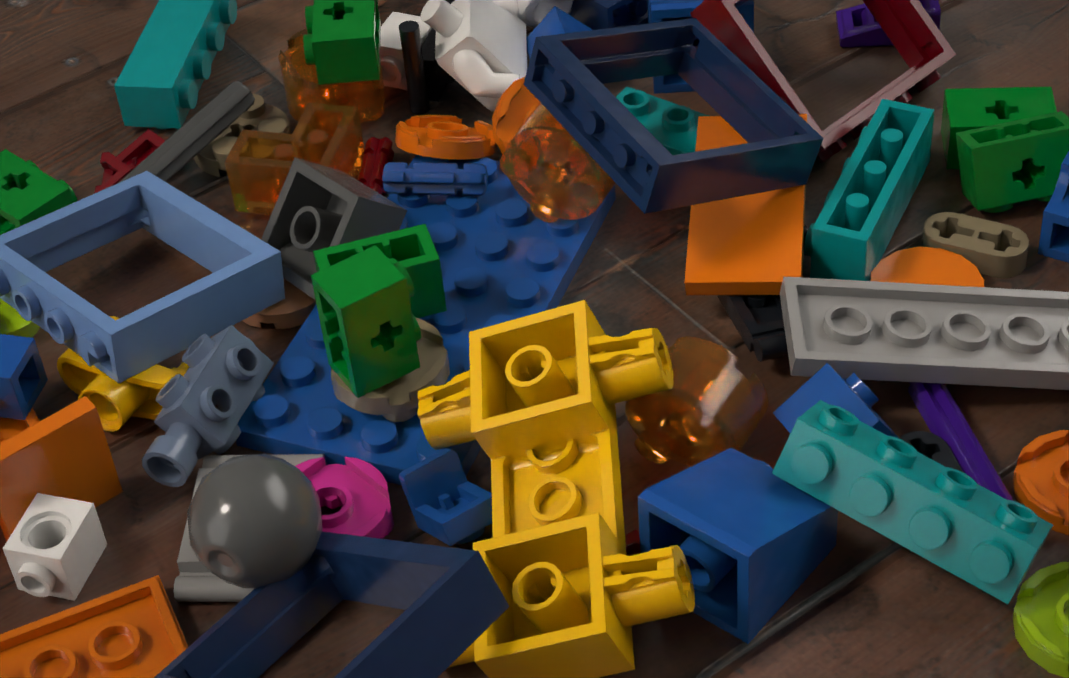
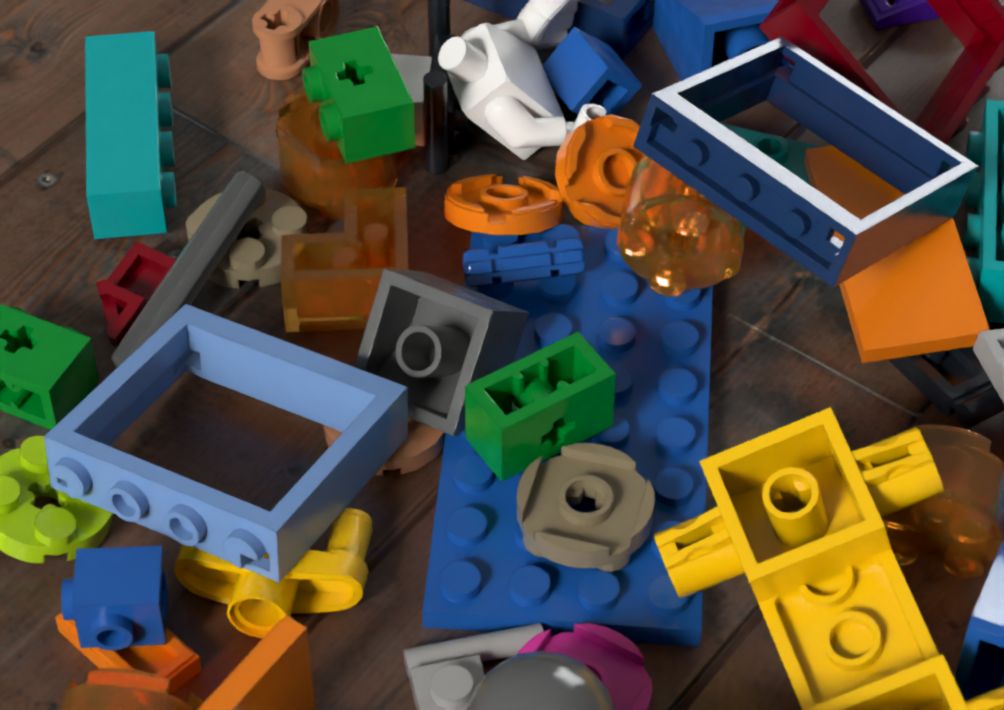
camera: 20 degrees left, 5 degrees up
sand blue brick [142,325,274,487] -> none
green brick [311,245,422,398] -> none
dark red axle [358,136,394,196] -> none
blue bracket [399,448,492,546] -> none

